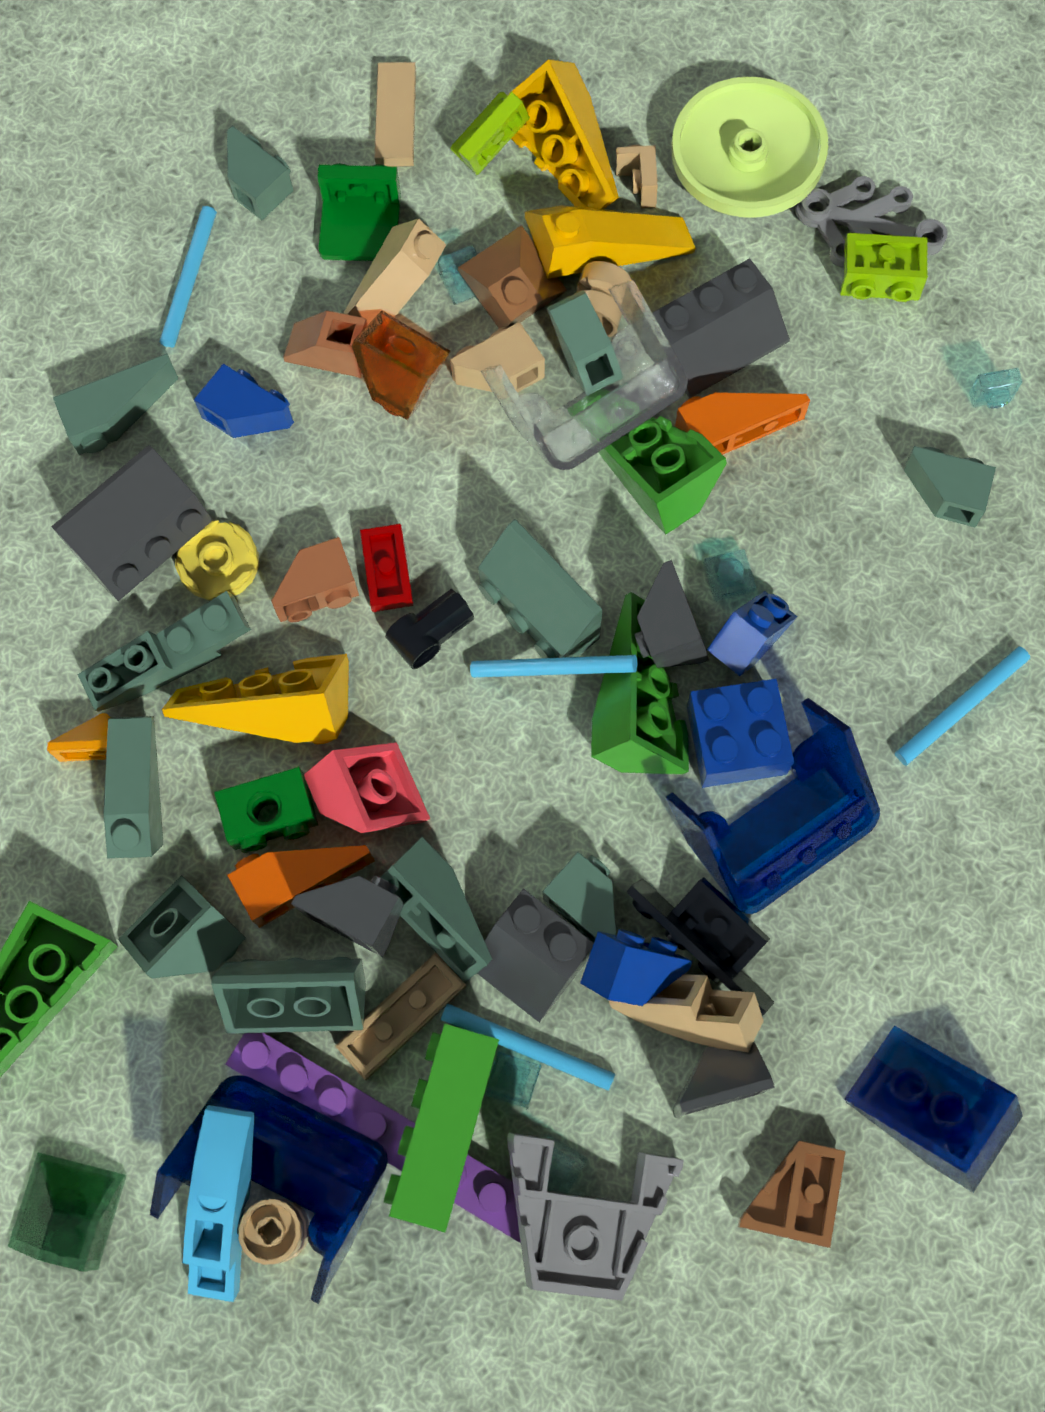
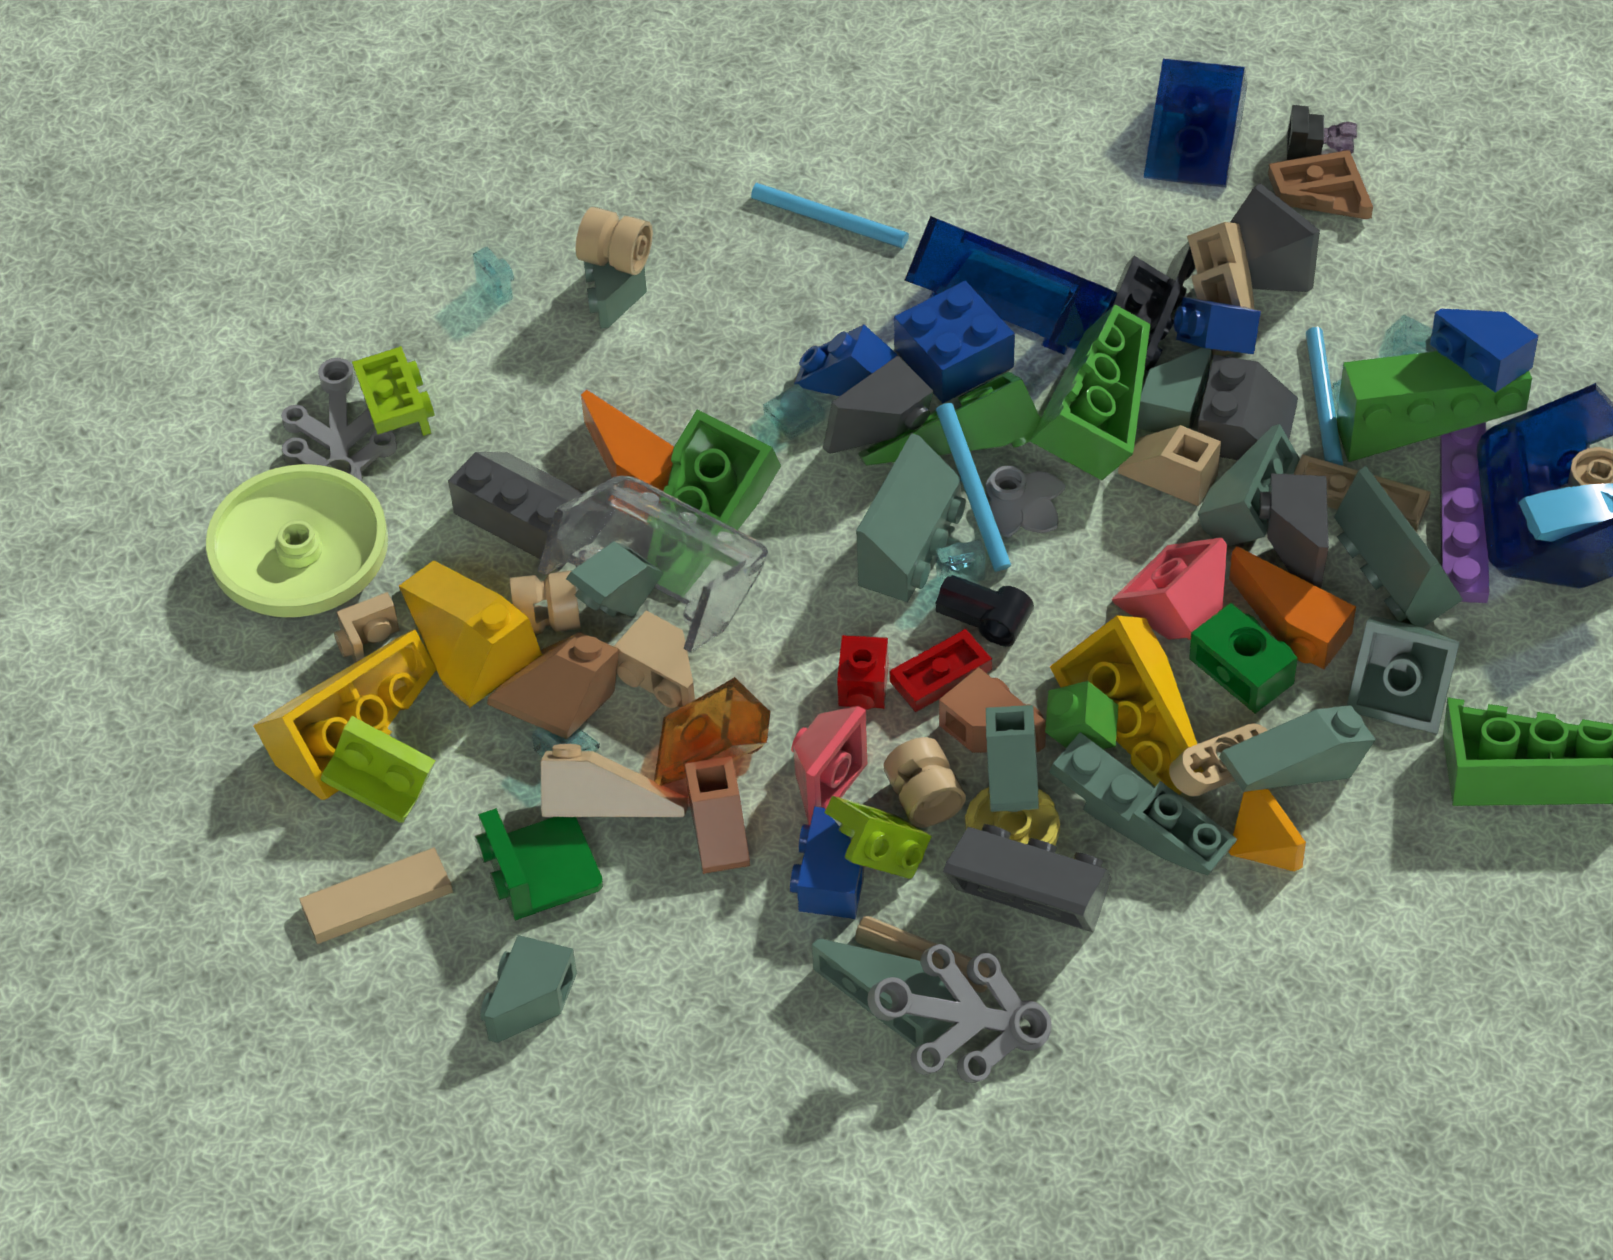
camera: 115 degrees left, 20 degrees down
medium azure bar [159,206,217,348] -> none
light grey wing [507,1132,684,1301] -> none
none -> tan wheel [575,207,653,275]
none -> coral slope [791,706,868,825]
none -> lime bracket [824,796,932,879]
none -> red brick [837,635,889,710]
none -> tan axle [855,916,990,993]
none -> light grey plant [868,944,1052,1083]
none -> tan wheel [884,737,966,828]
none -> clear light blue plate [936,540,985,587]
none -> light grey plate [986,466,1065,537]
none -> sand green slope [986,705,1039,812]
none -> bright green wedge [1030,305,1150,480]
none -> bright green brick [1045,681,1119,750]
none -> tan slope [1118,425,1221,506]
none -> tan beam [1169,723,1267,796]
none -> pearl dark grey piece [1287,105,1357,160]
none -> blue slope [1430,308,1538,393]

